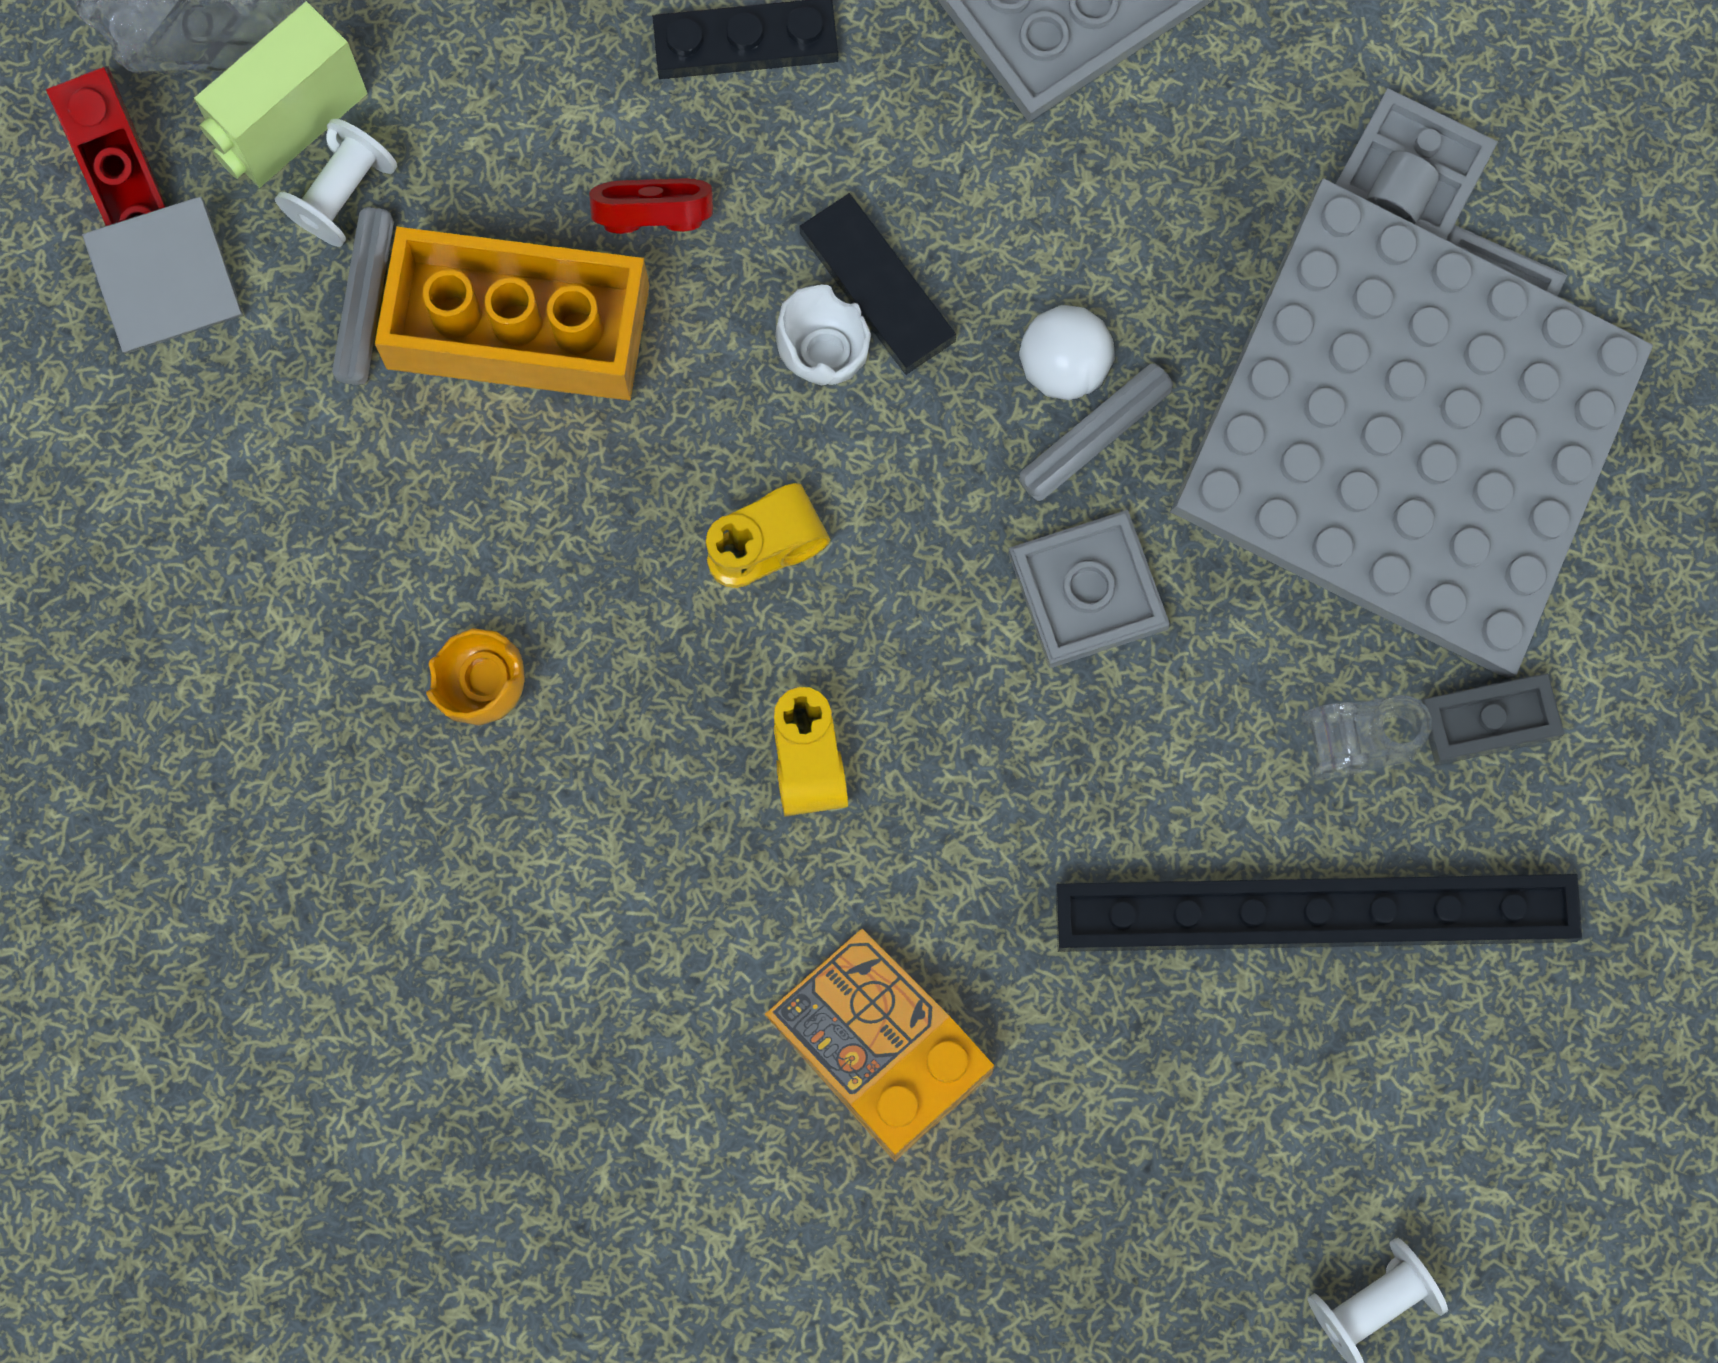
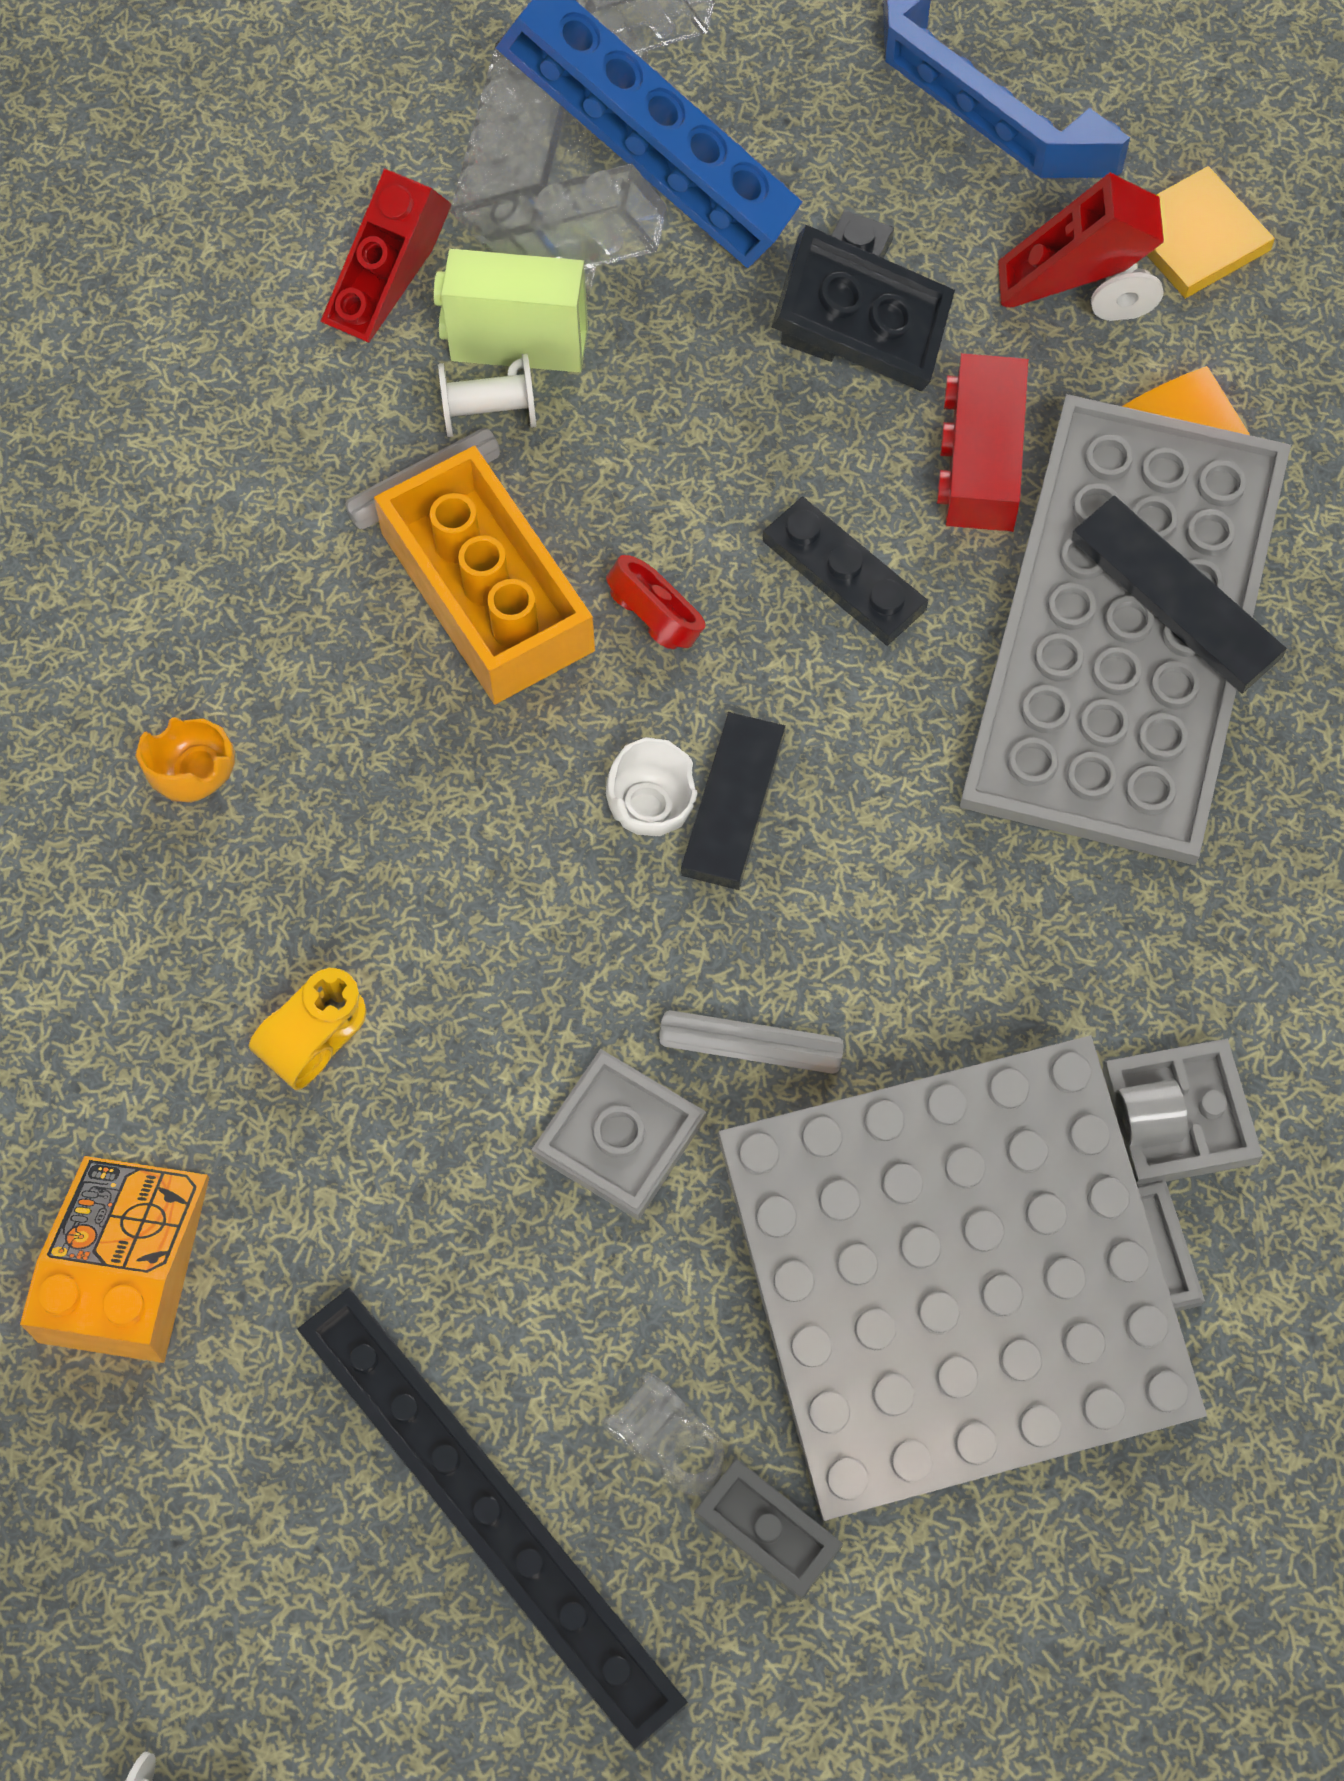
camera: 50 degrees right, 10 degrees down
light grey tile [82,196,244,354] -> none
yellow piece [706,483,831,588] -> none
white hair [1019,305,1115,400] -> none

